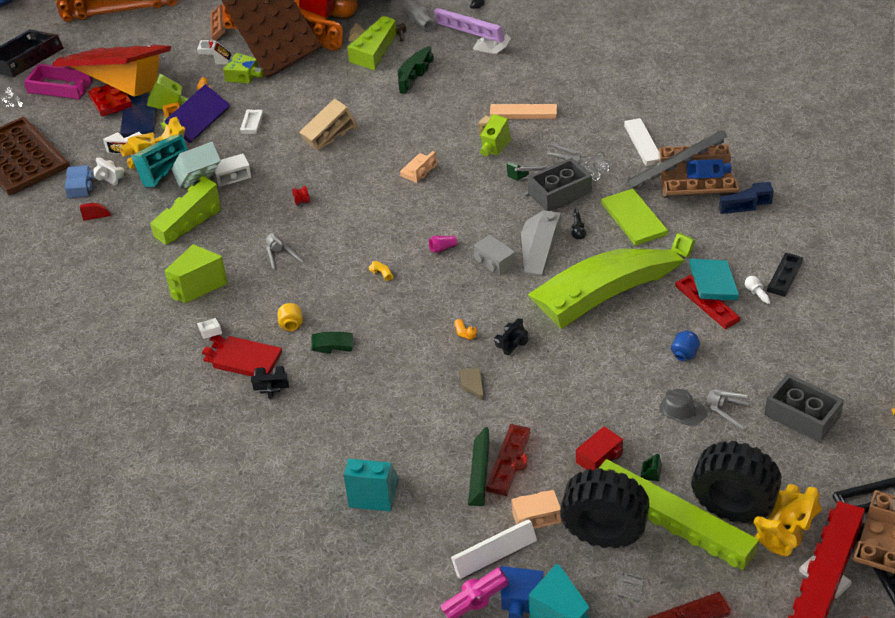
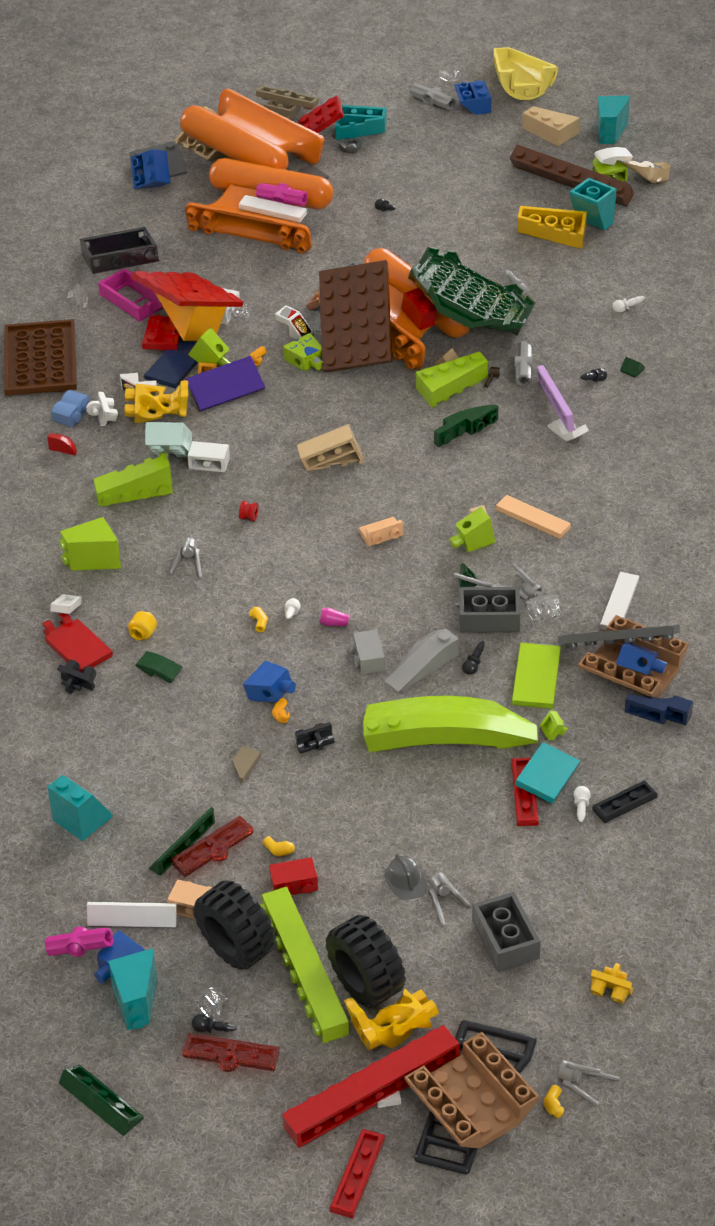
camera: 30 degrees right, 0 degrees up
teal wedge [131,135,188,187] -> none
white tile [240,110,264,135] -> none
dark green slope [640,453,662,482] -> none
blue head [671,330,700,361] -> none
none -> black bar [192,1014,237,1033]
none -> blue torso [243,661,296,702]
none -> yellow arm [262,836,295,857]
none -> white bar [284,598,301,619]

